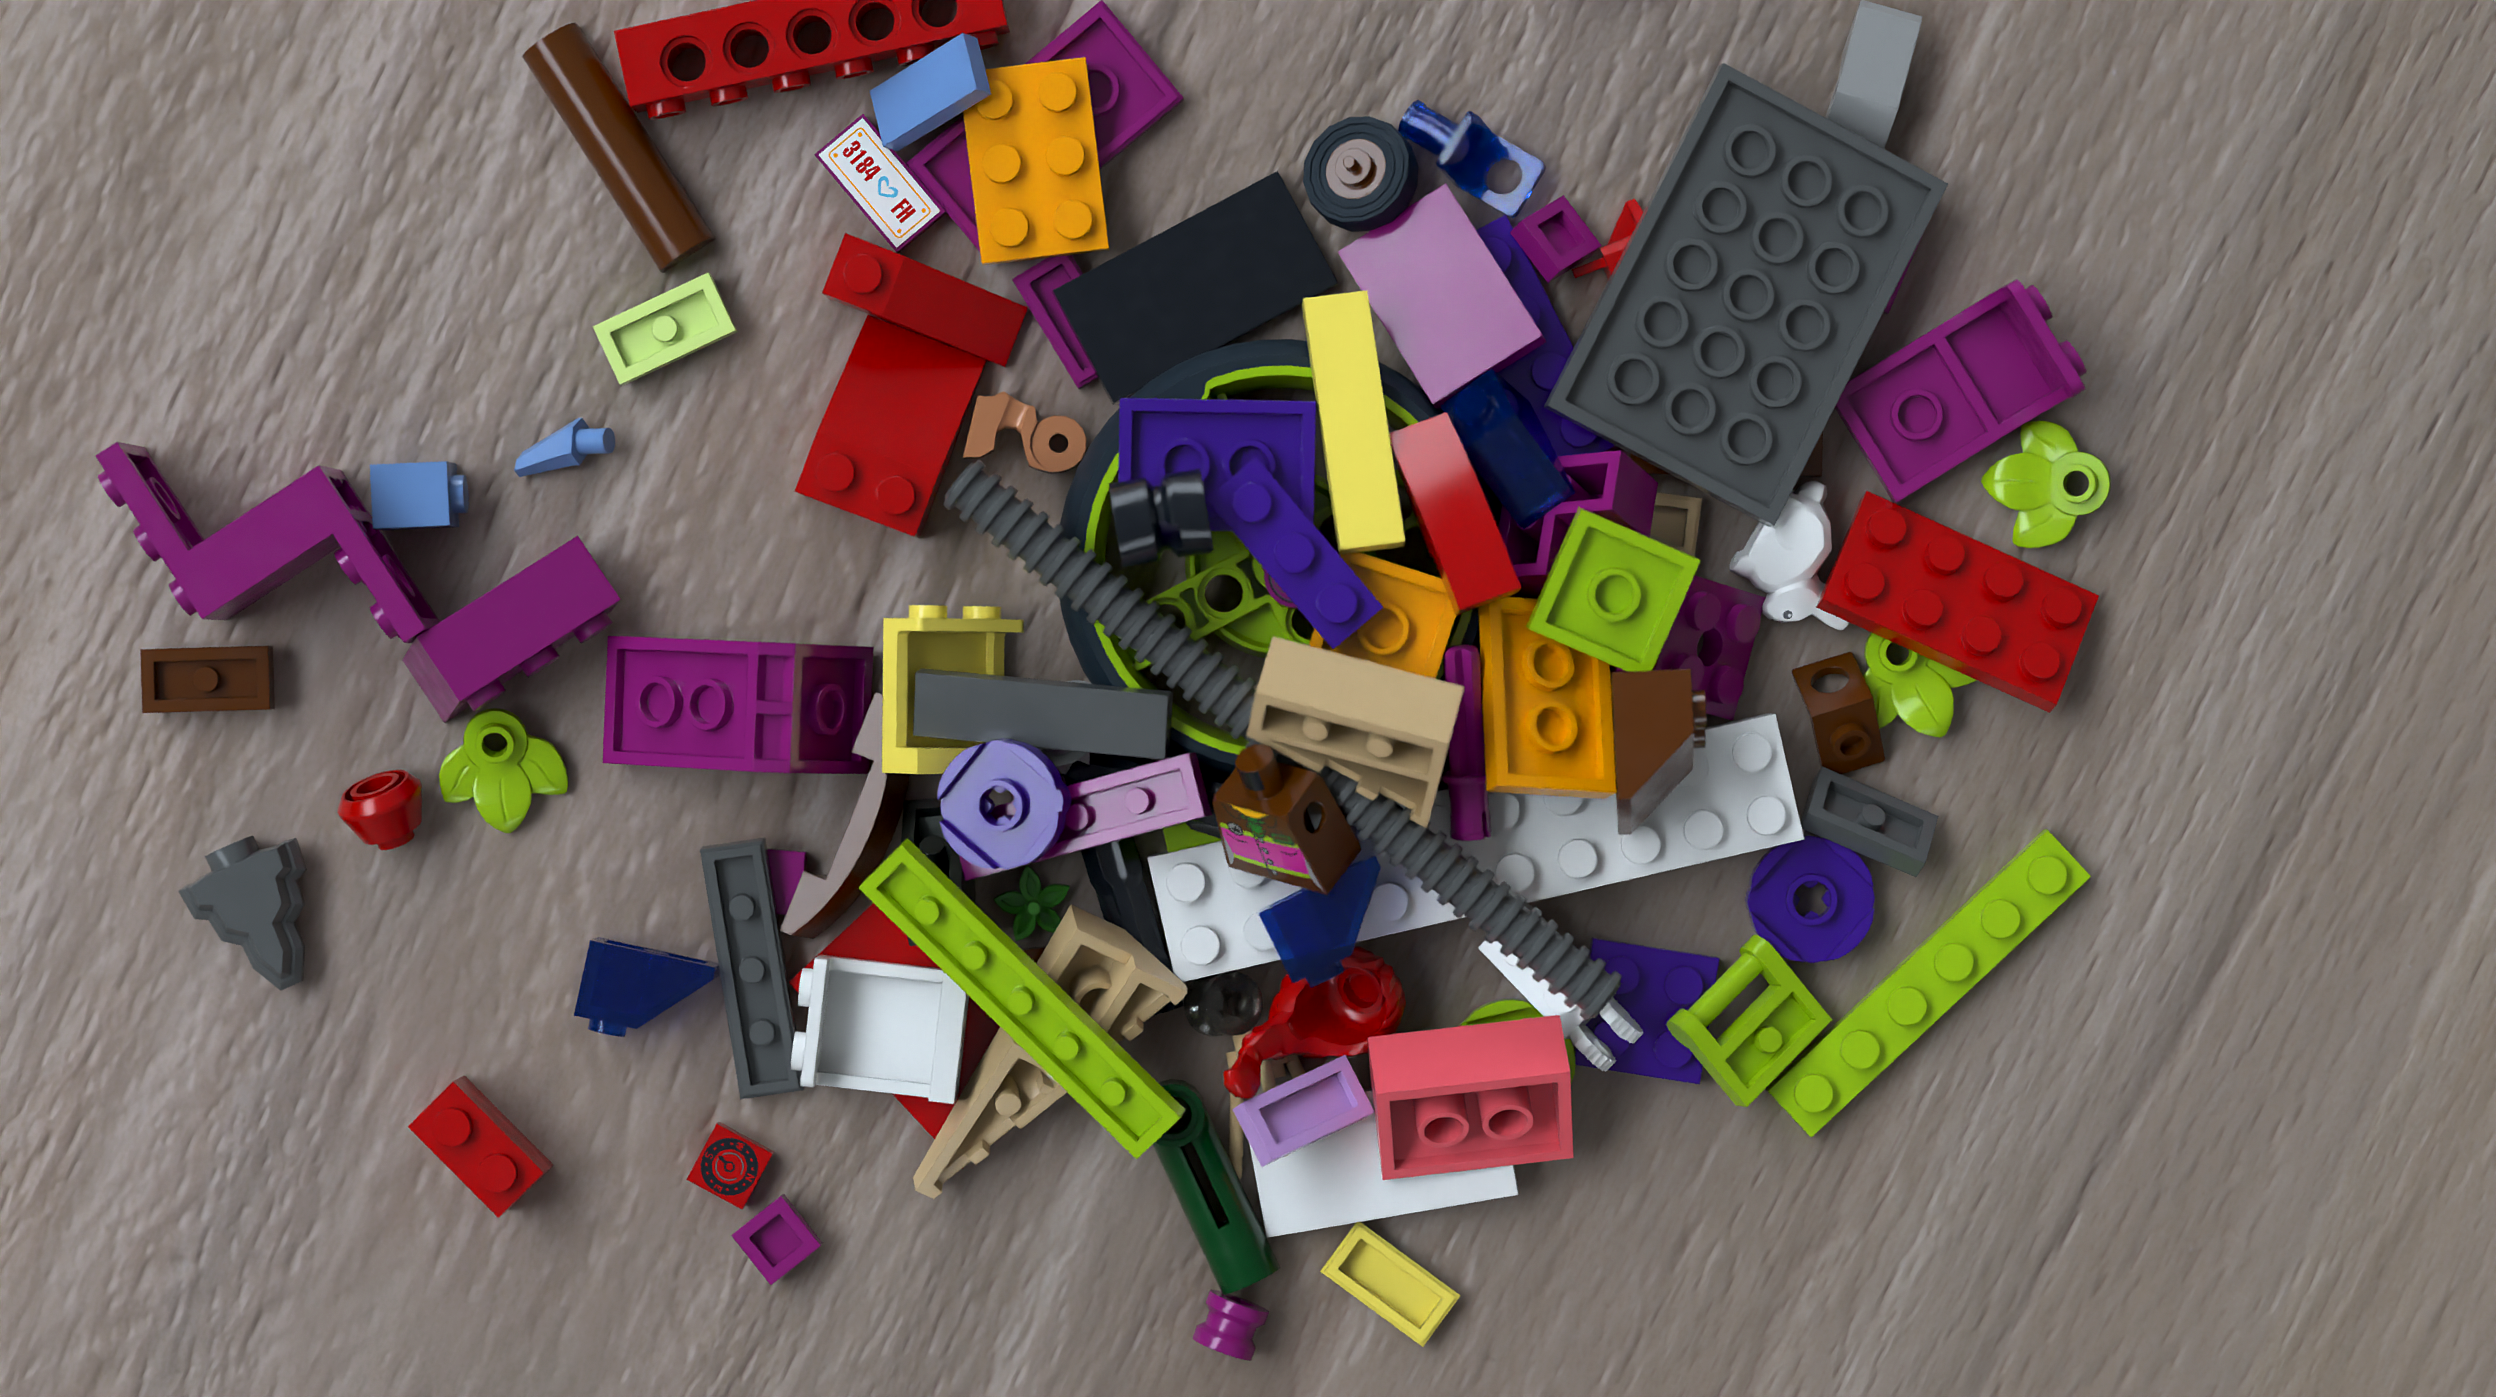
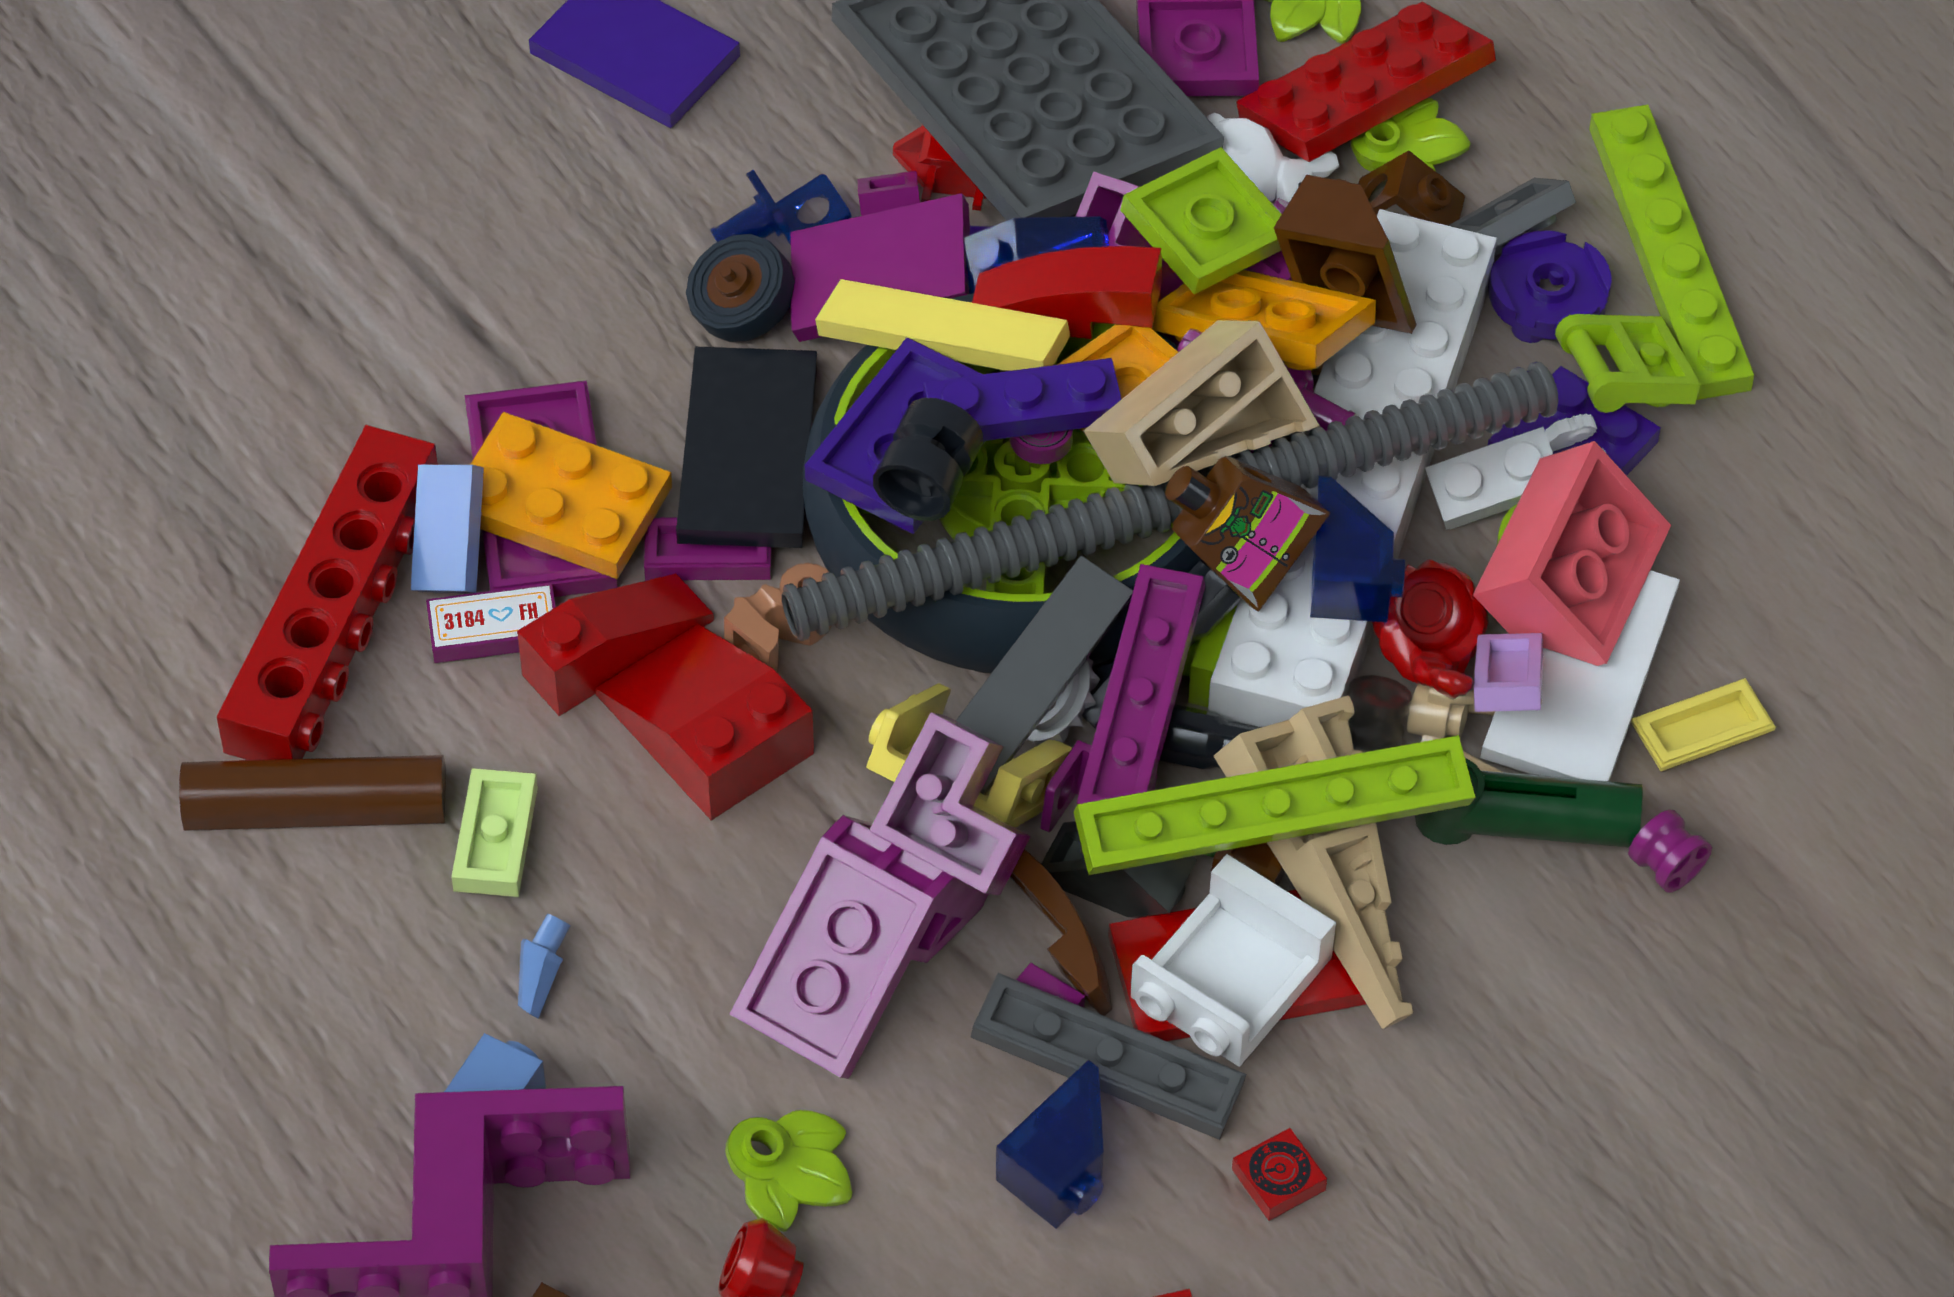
camera: 60 degrees left, 35 degrees down
magenta wedge [402,536,621,723] -> none
magenta plate [731,1193,823,1285] -> none
plate [937,738,1071,869] -> none
none -> brick [869,712,1031,895]

